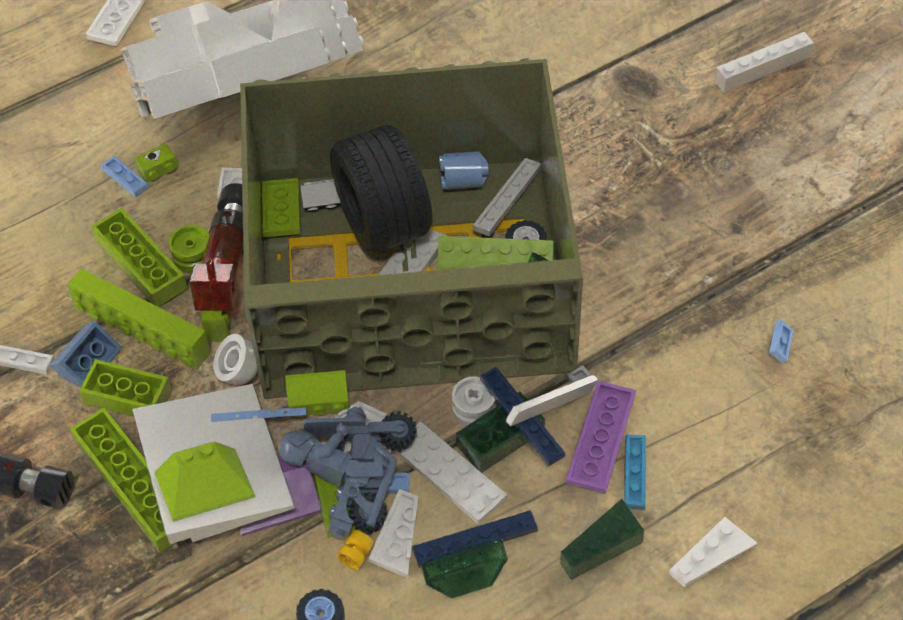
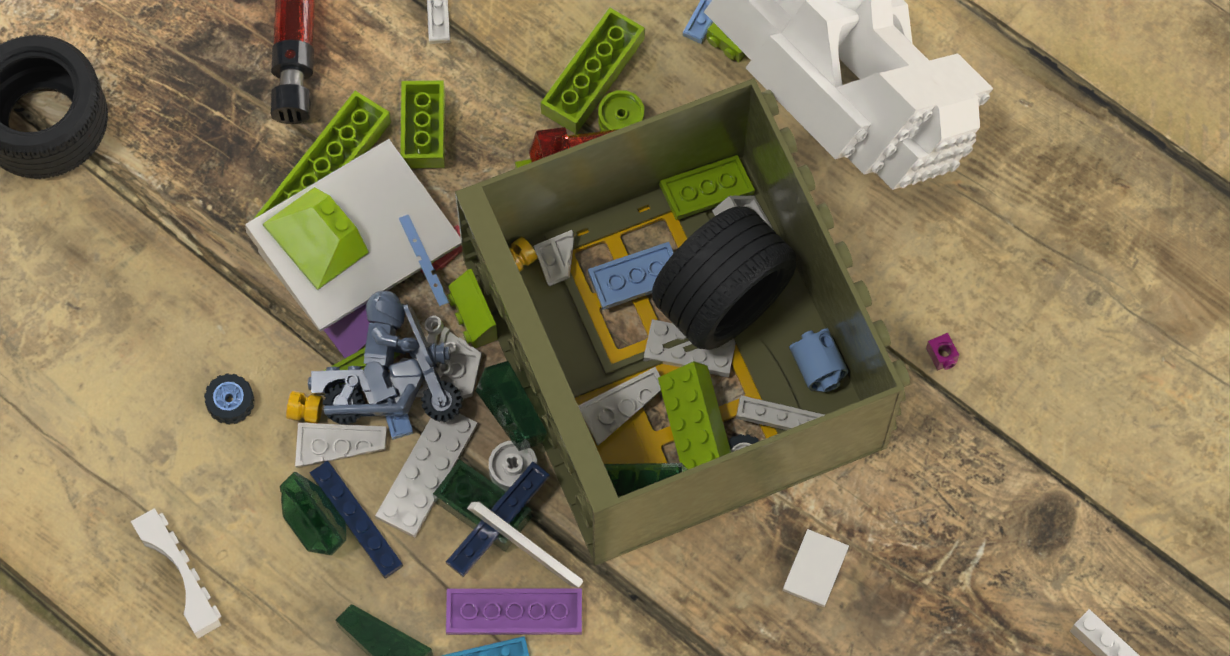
camera: 70 degrees right, 15 degrees up
medium blue slope [50,321,122,388] -> none
lime brick [67,268,211,369] -> none
light grey tile [567,366,591,383] -> none
none -> clear green wedge [475,361,547,451]
none -> light blue plate [588,242,674,310]
none -> white tile [783,529,849,607]

